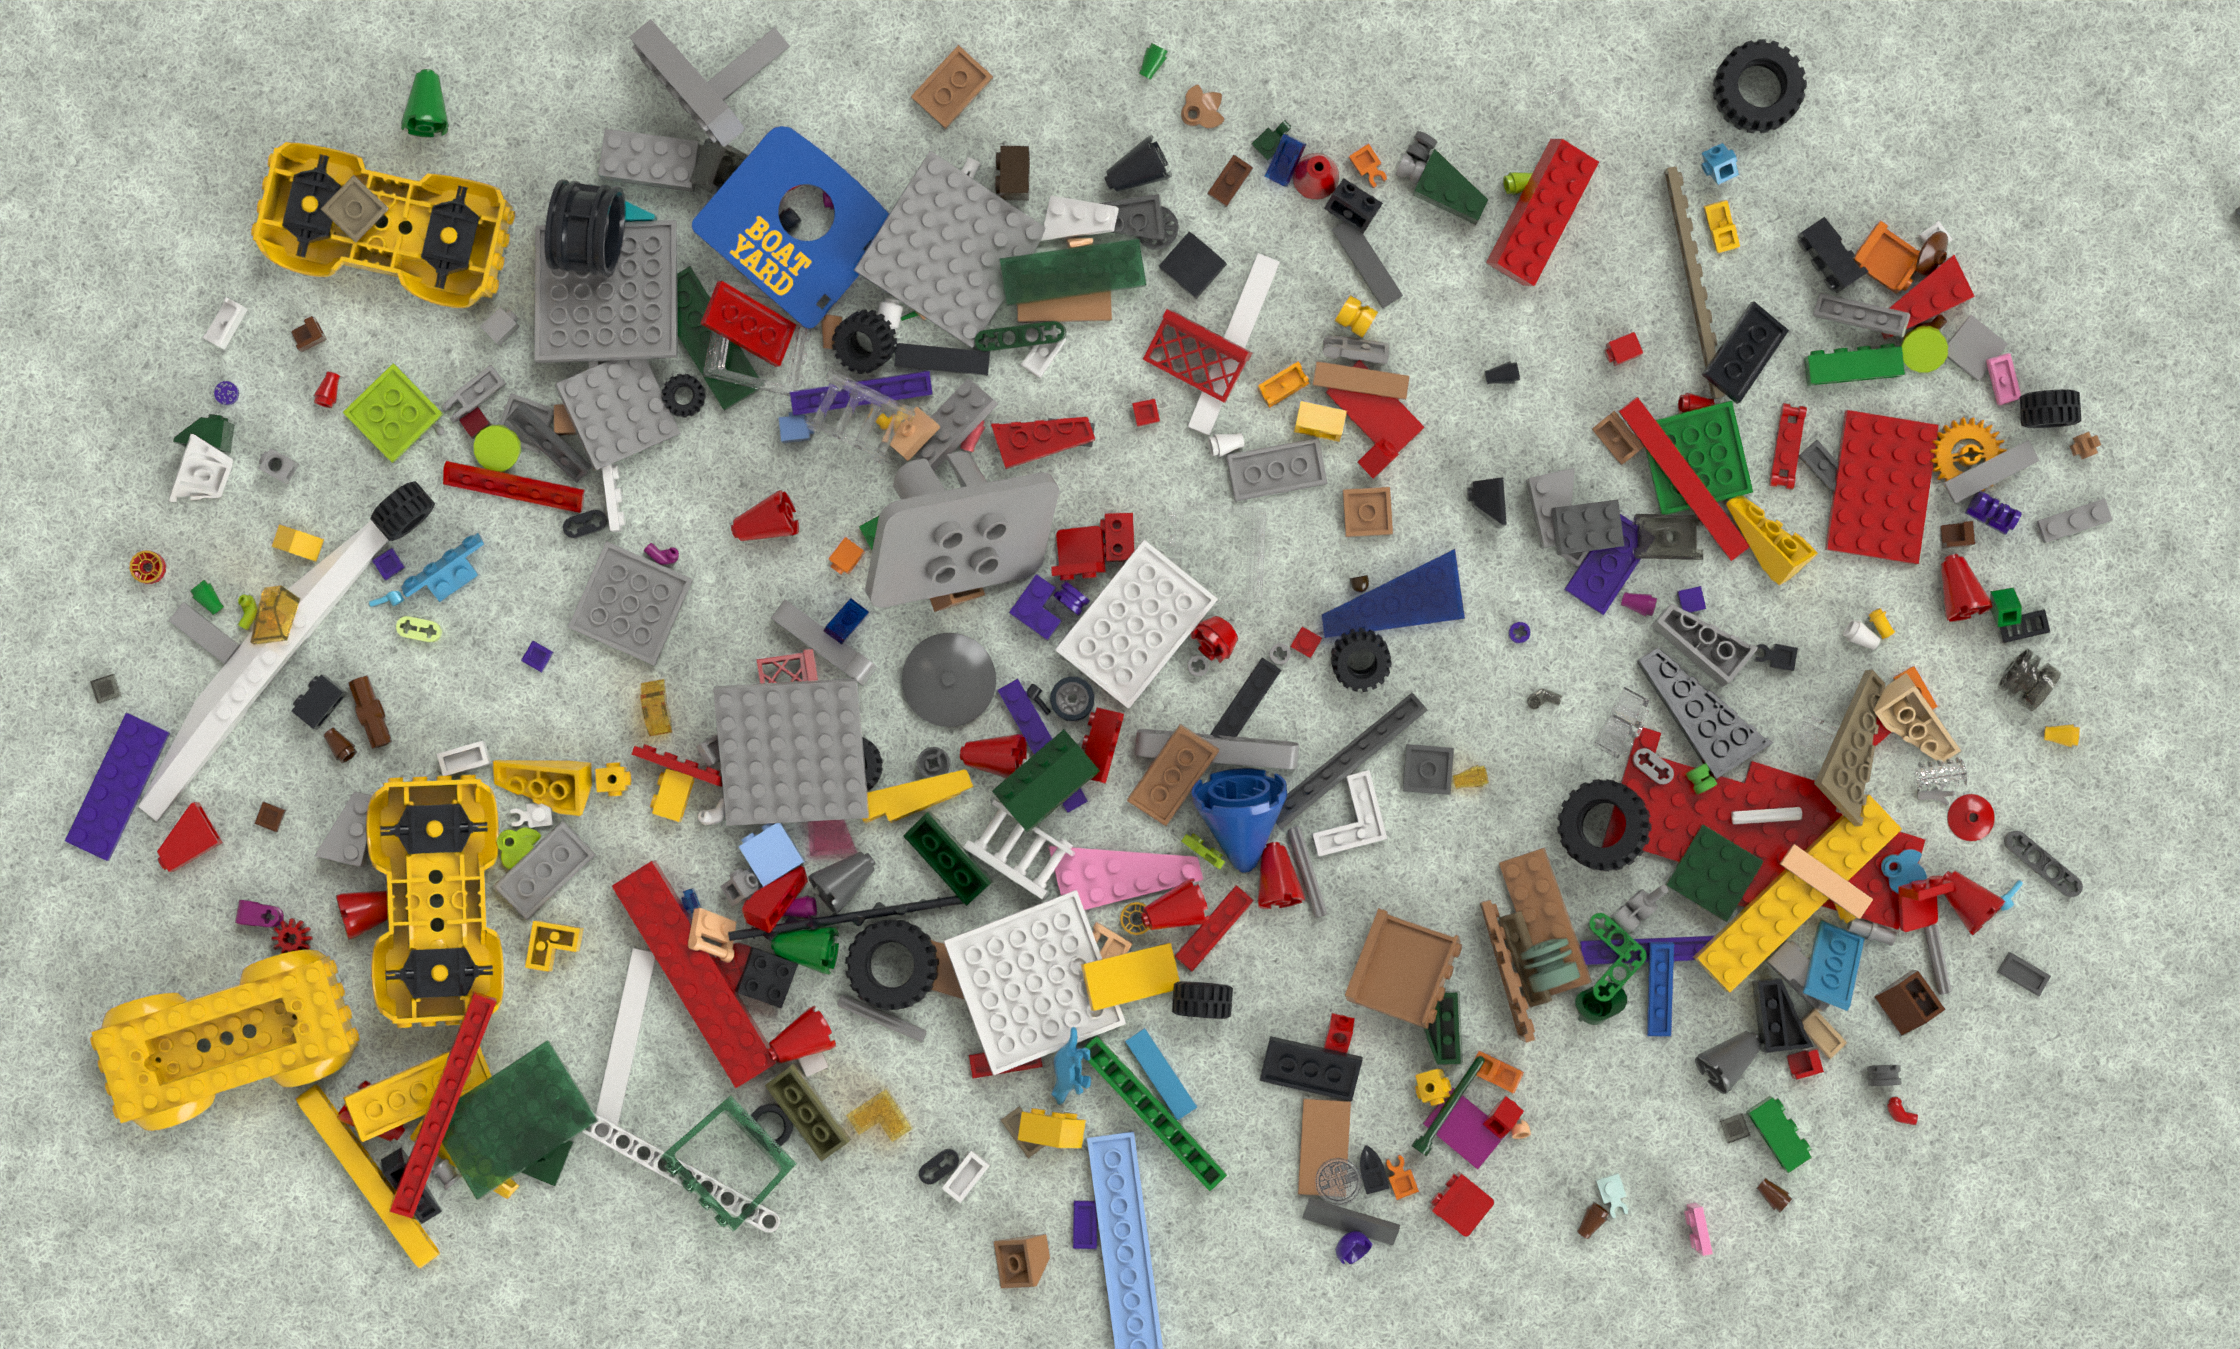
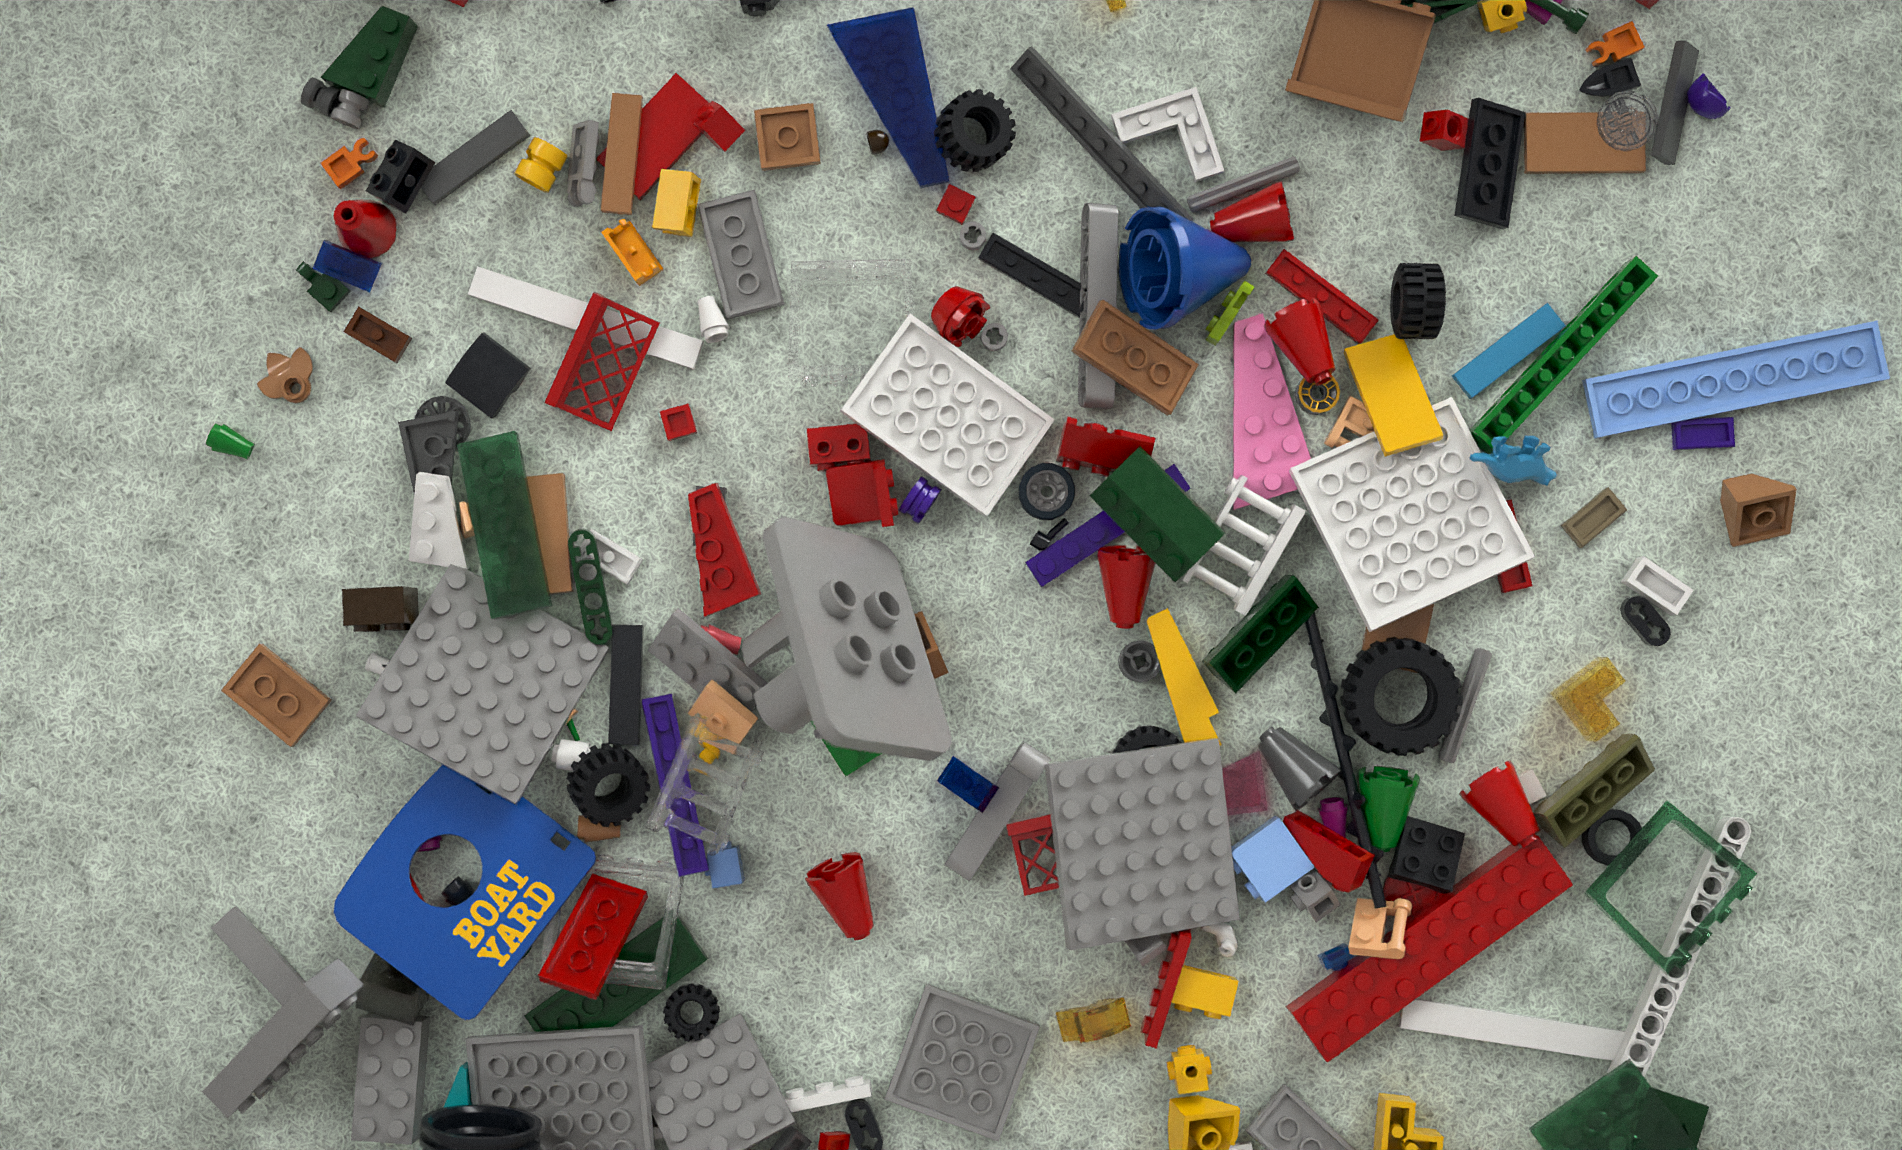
camera: 90 degrees left, 0 degrees up
magenta arm [644,543,679,565] -> none
orange brick [829,537,865,575] -> none
dark grey dish [902,633,996,727] -> none
dark purple brick [1009,574,1061,641] -> none
yellow brick [1018,1108,1086,1148] -> none
black cone [1104,135,1172,192] -> none
dark grey plate [1403,744,1454,795] -> none

